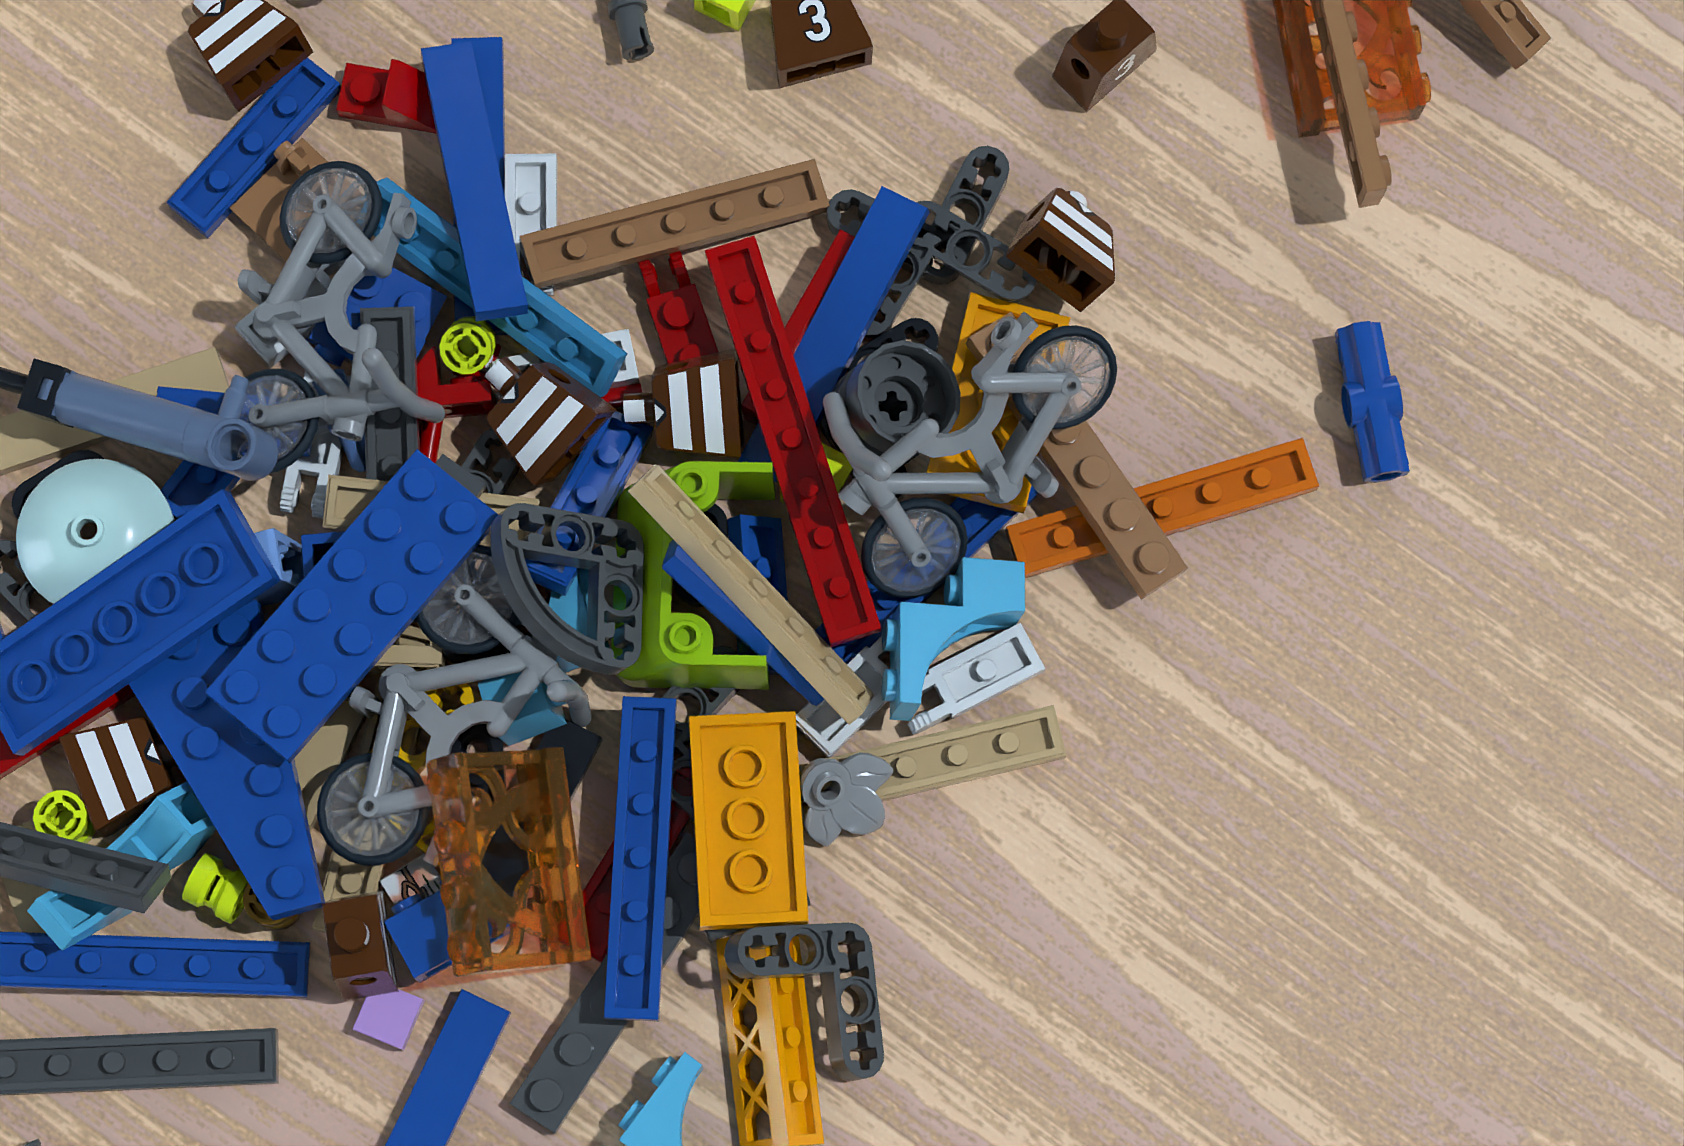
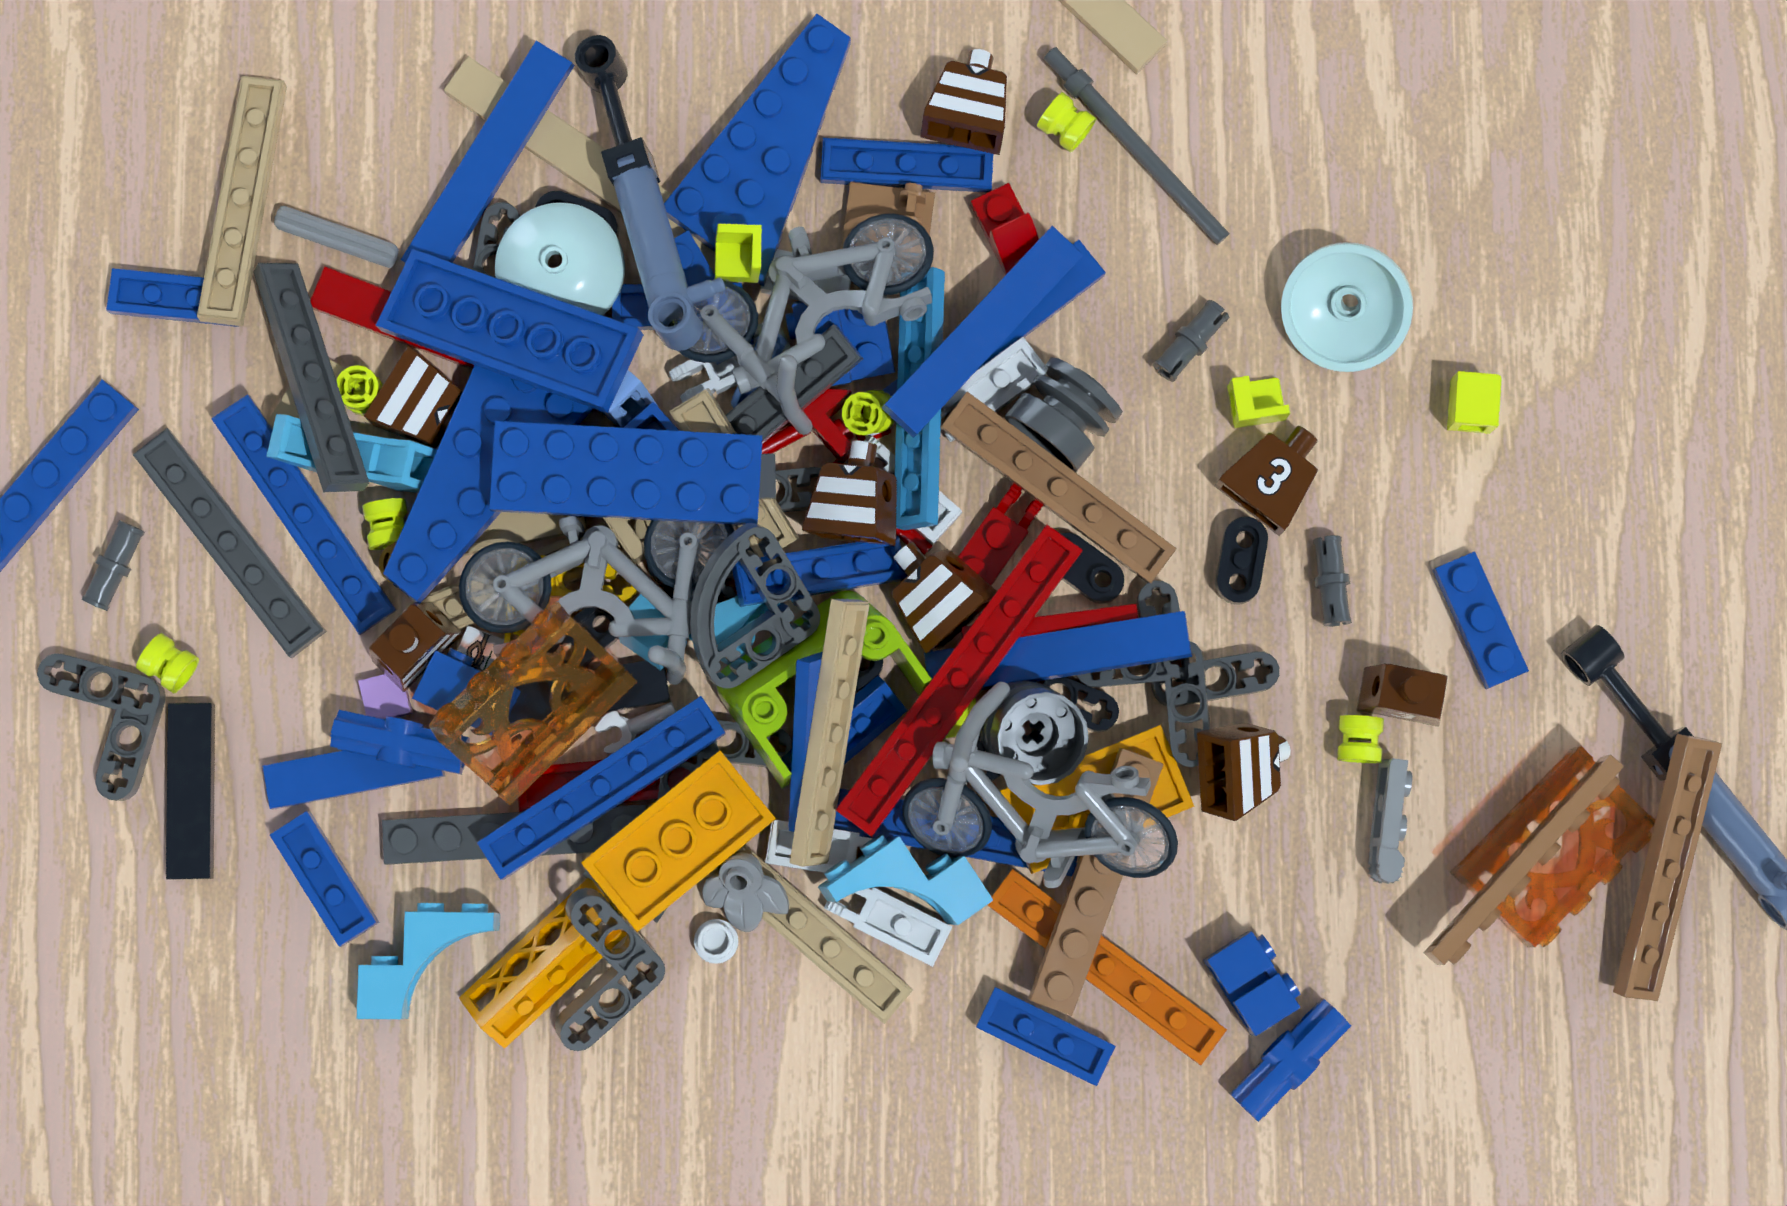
camera: 60 degrees right, 5 degrees up
none -> blue piece [330,710,470,775]
none -> white bar [595,702,676,754]
none -> blue wing [664,14,851,287]
none -> white plate [694,919,739,964]
none -> neon yellow panel [715,224,762,283]
none -> blue plate [976,987,1116,1086]
none -> dark grey wheel [1005,357,1123,473]
none -> black plate [1061,533,1124,604]
none -> blue piece [1203,931,1301,1036]
none -> black plate [1215,517,1268,605]
none -> dark grey pin [1313,535,1352,627]
none -> neon yellow wheel [1337,715,1384,763]
none -> light grey hinge [1368,758,1412,884]

